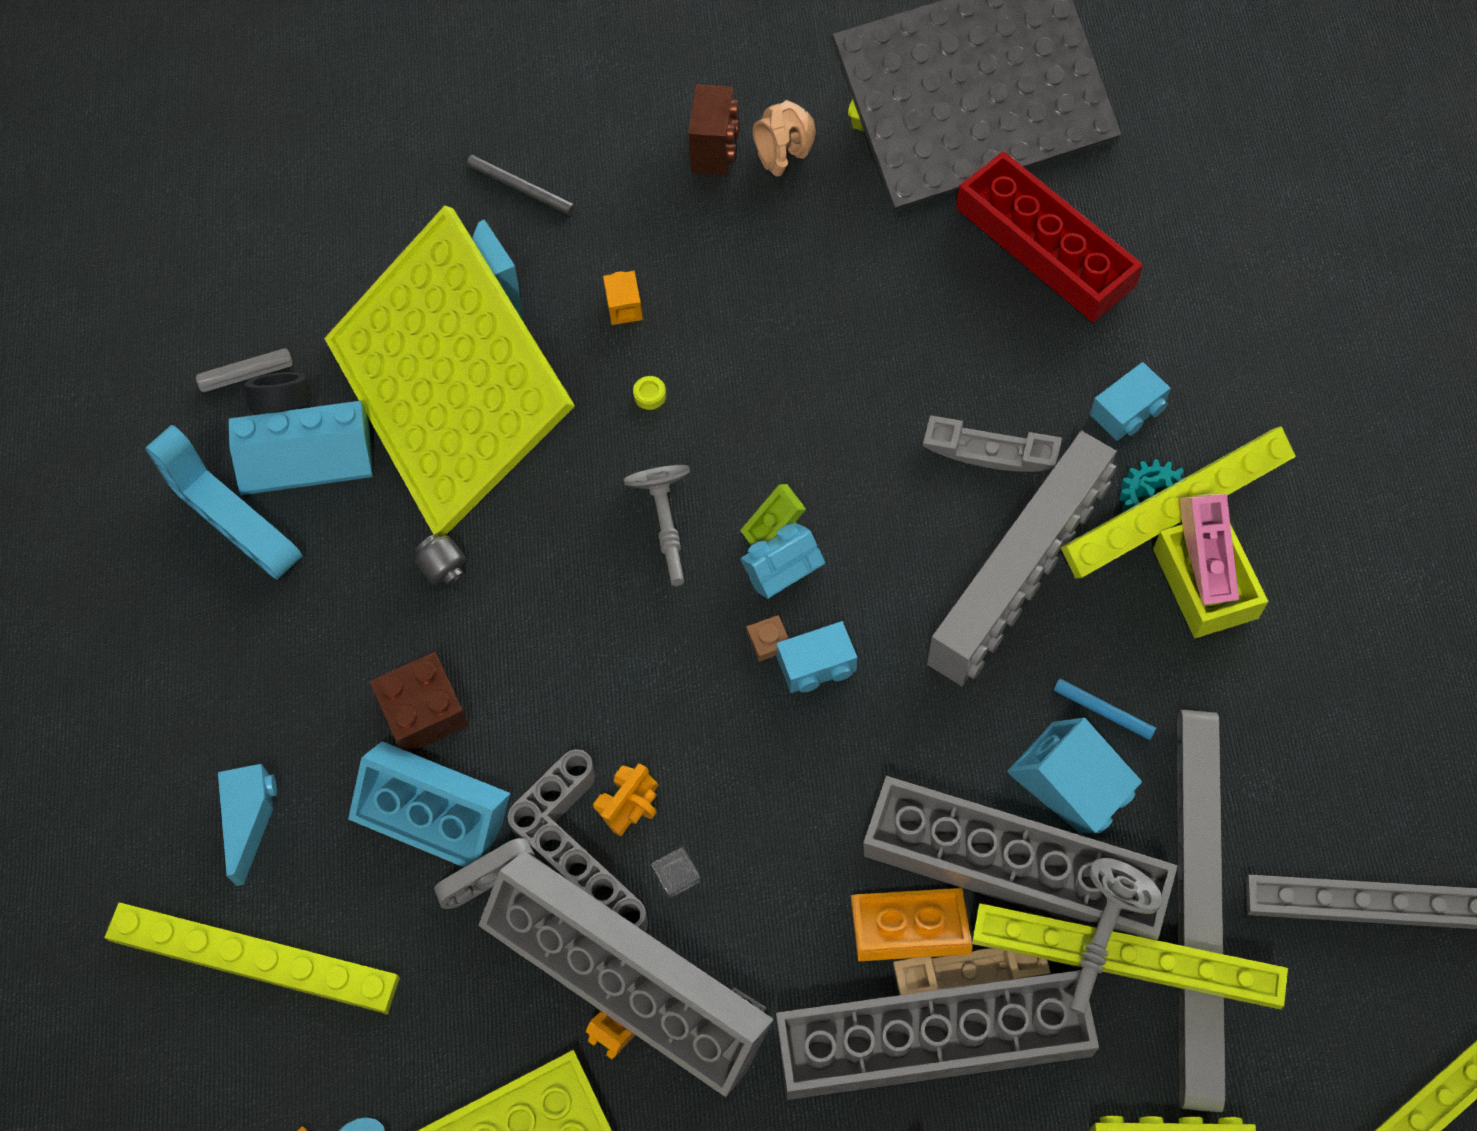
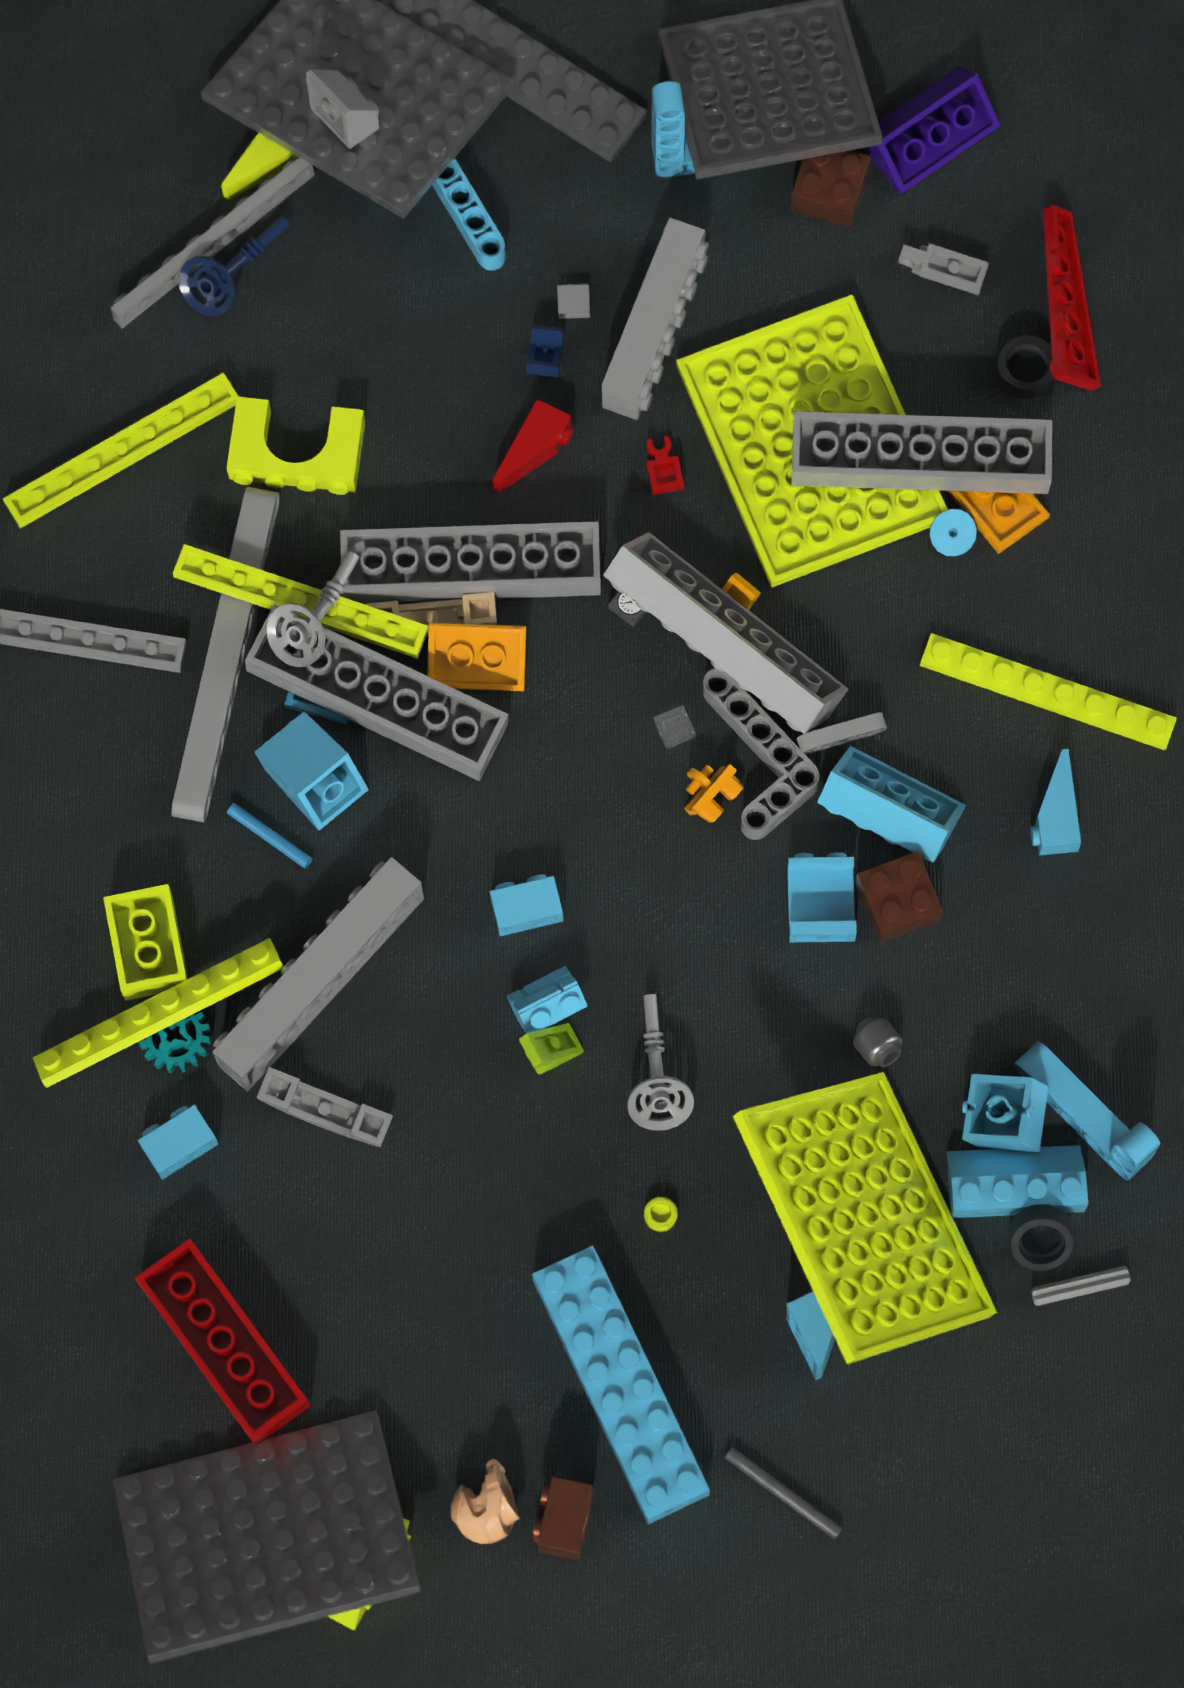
camera: 175 degrees left, 10 degrees up
light orange brick [603,271,643,325] -> none
medium nougat plate [746,615,789,662] -> none
bright pink slope [1180,494,1239,605] -> none
none -> medium azure brick [532,1246,710,1524]
none -> medium azure panel [787,852,857,943]
none -> medium azure brick [962,1074,1049,1152]

